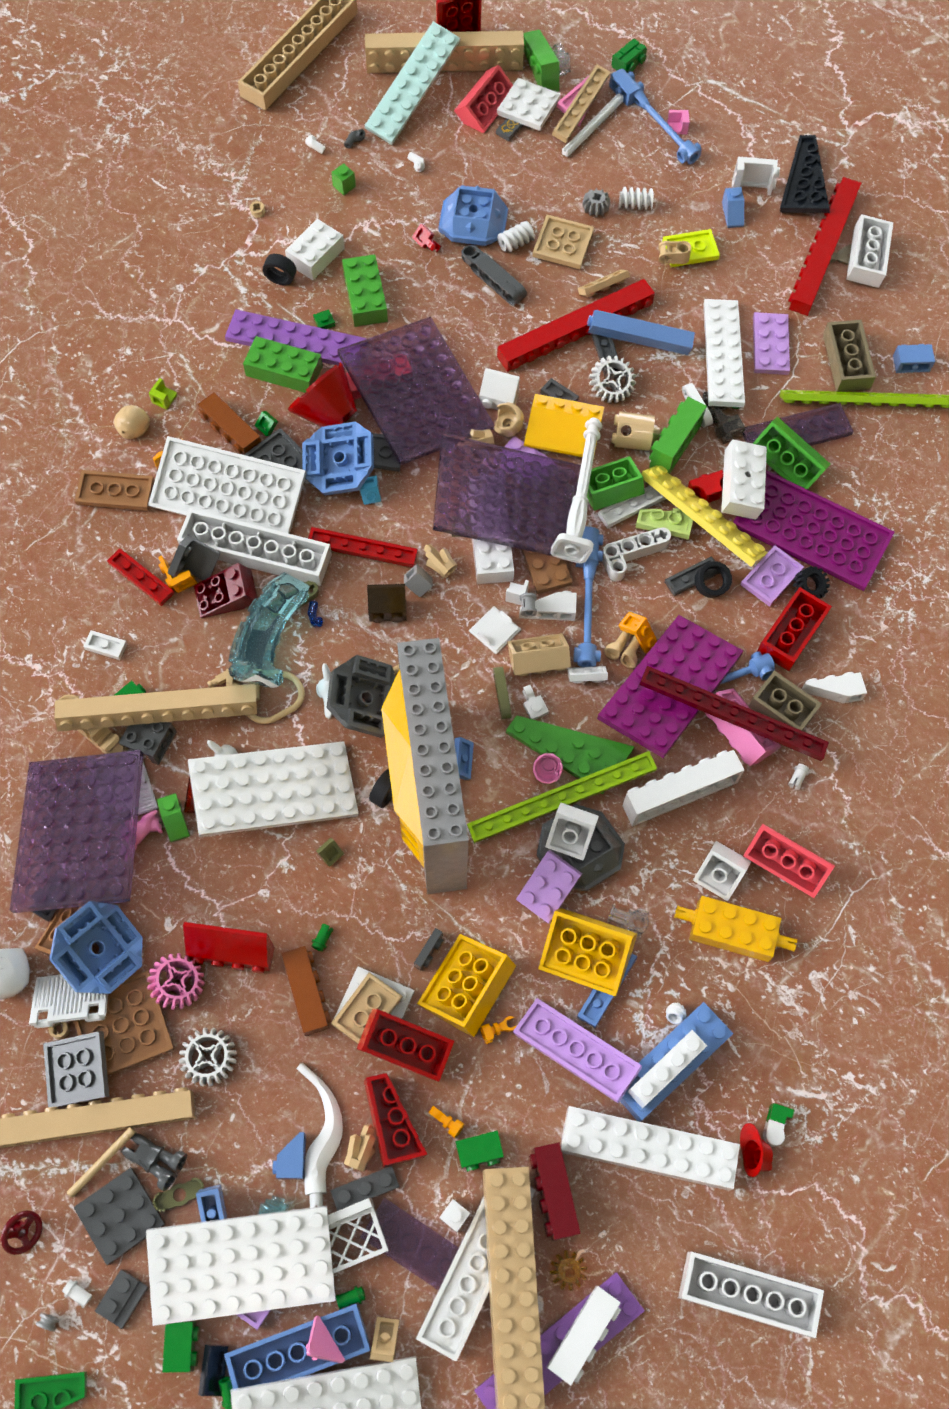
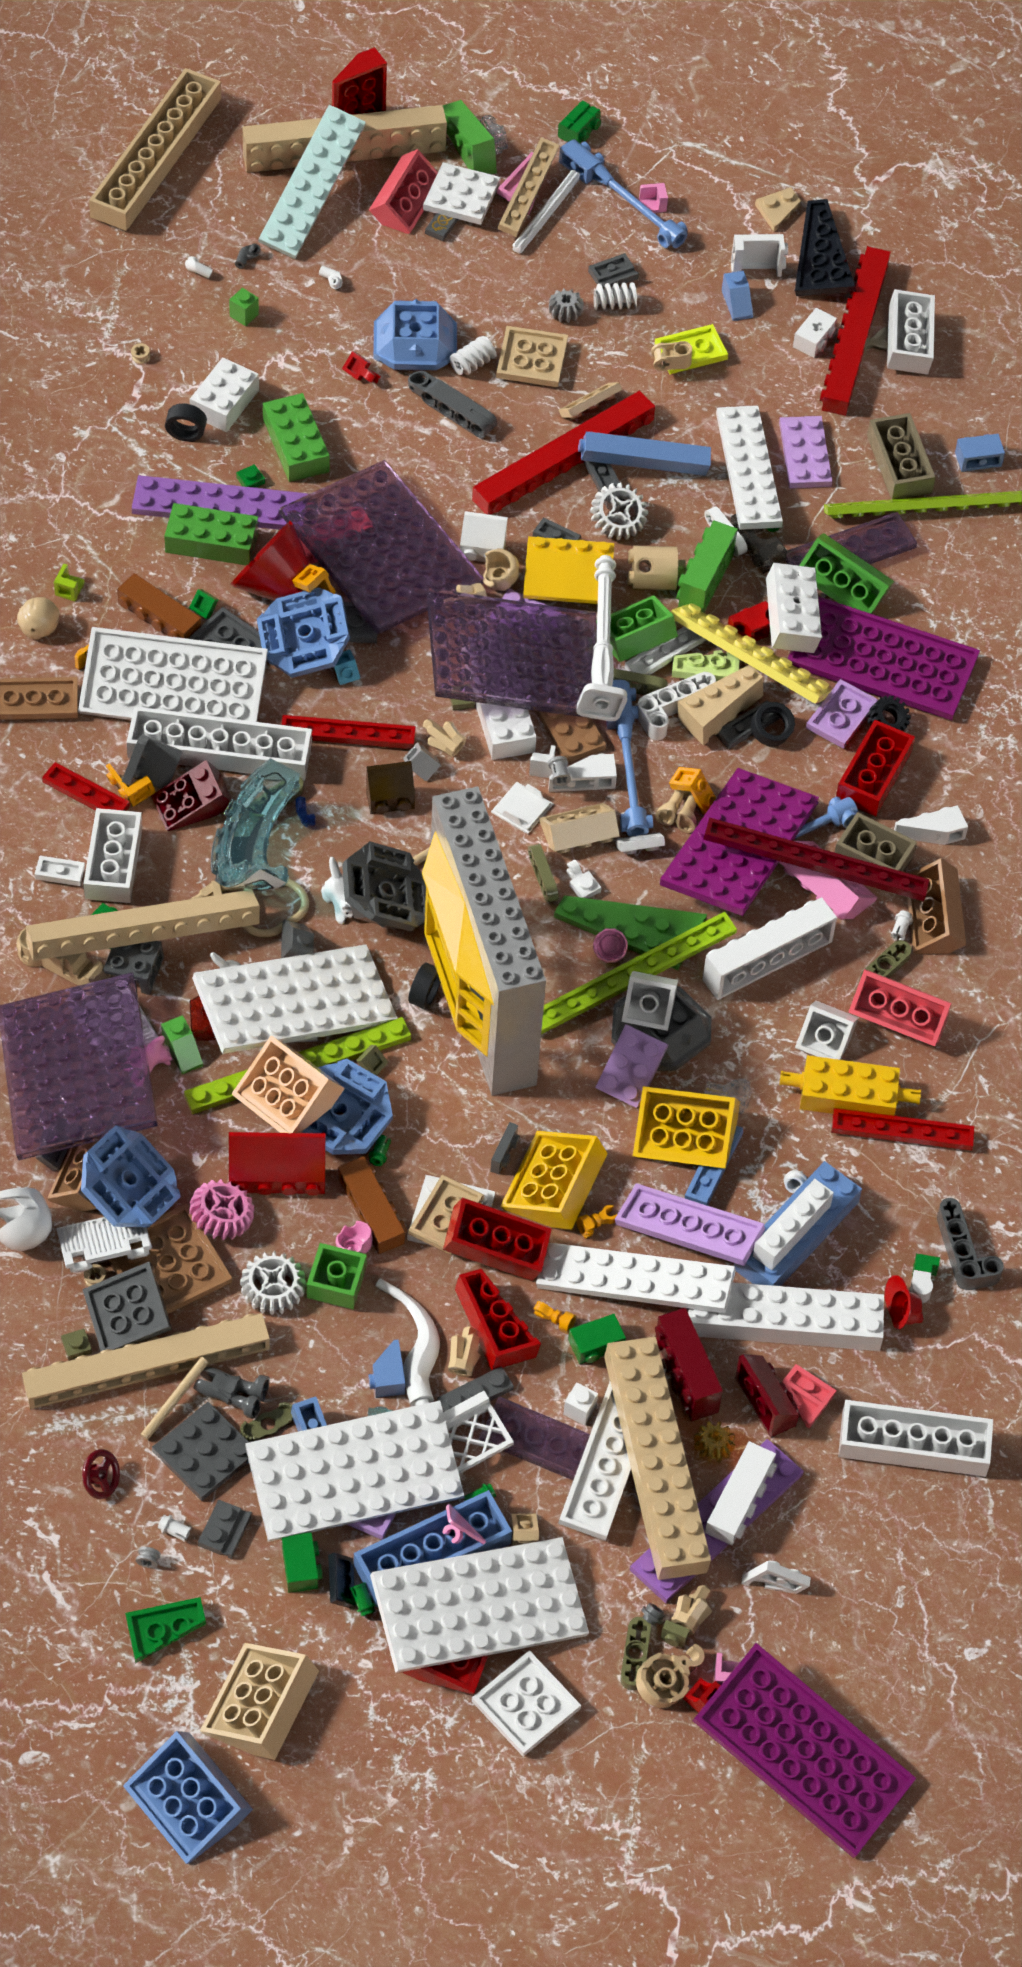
camera: 10 degrees left, 10 degrees down
none -> olive plate [61,1329,92,1361]
none -> white brick [83,808,143,903]
none -> lime plate [184,1017,411,1115]
none -> light nougat slope [232,1036,345,1133]
none -> dark grey slope [281,919,314,958]
none -> light orange bracket [292,564,336,594]
none -> medium blue piece [301,1059,393,1154]
none -> bright green brick [307,1243,367,1310]
none -> bright pink hair [336,1221,373,1254]
none -> white plate [536,1243,736,1313]
none -> dark grey plate [588,253,639,289]
none -> olive beam [613,668,668,695]
none -> tan wedge [678,665,763,746]
none -> dark red slope [735,1354,799,1438]
none -> tan wing [755,187,801,231]
none -> coral wing [782,1364,837,1429]
none -> white brick [793,308,838,358]
none -> red plate [831,1108,975,1151]
none -> olive beam [860,940,911,979]
none -> medium nougat slope [907,858,966,954]
none -> dark grey beam [937,1198,1004,1290]

